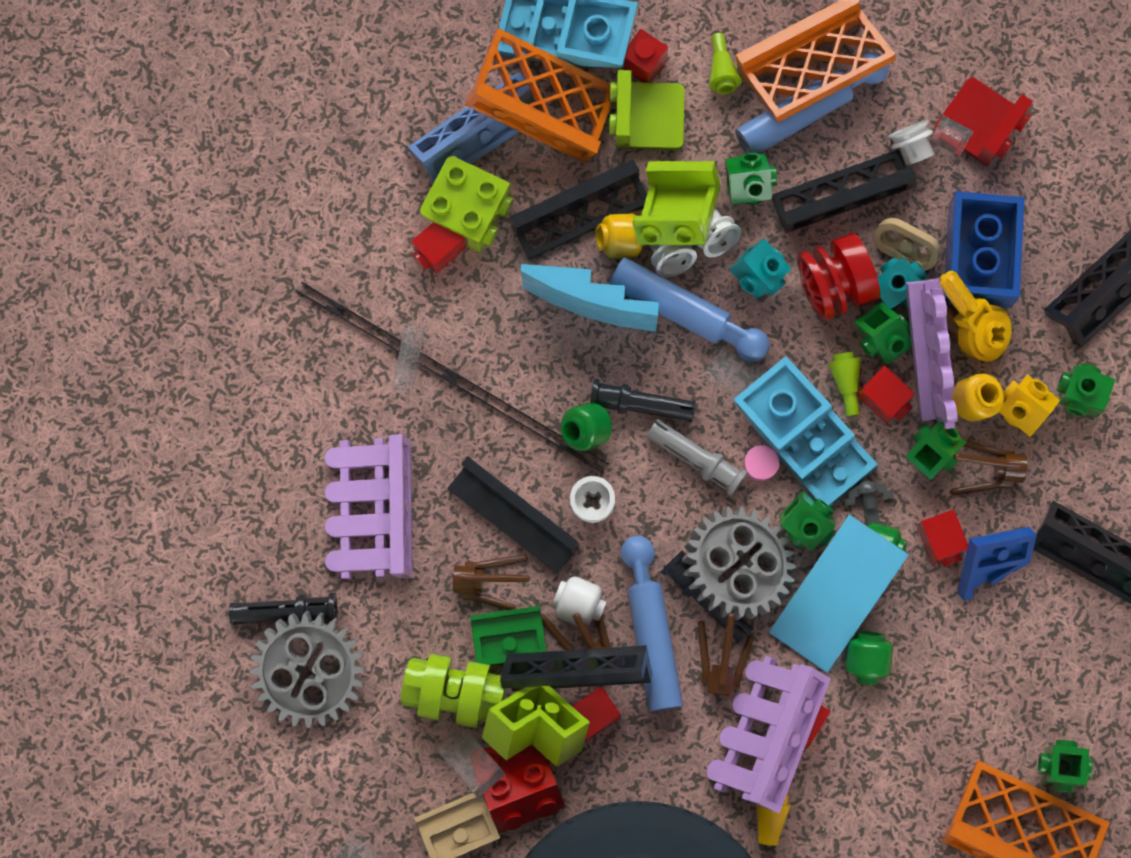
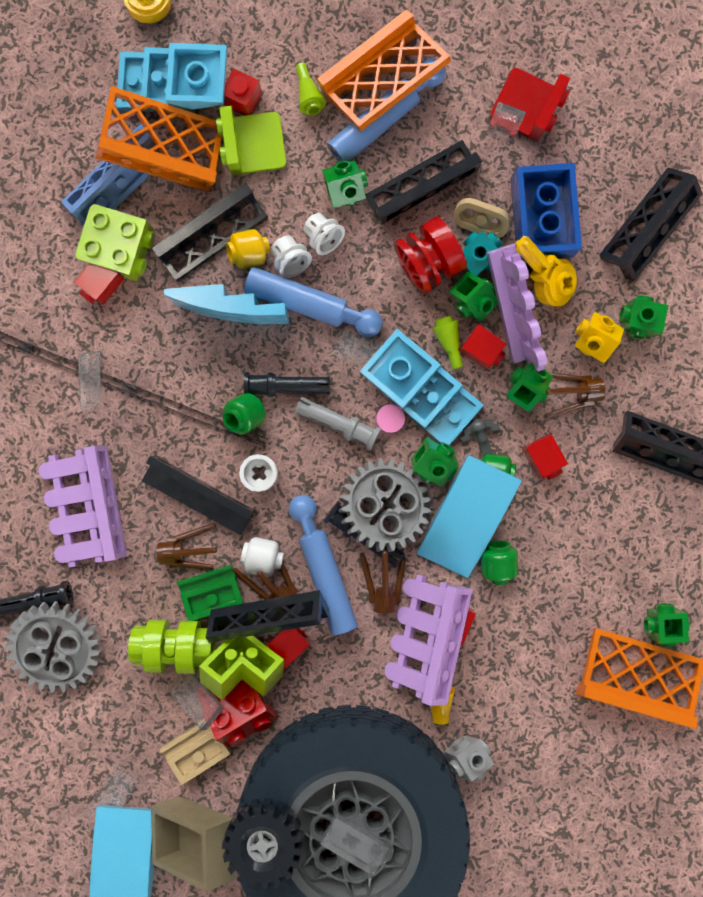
camera: 10 degrees left, 10 degrees up
lime panel [632,161,721,245] -> none
teal brick [729,238,792,299] -> none
white piece [888,120,934,165] -> none
yellow head [952,374,1004,422] -> none
blue wing [957,527,1037,601] -> none

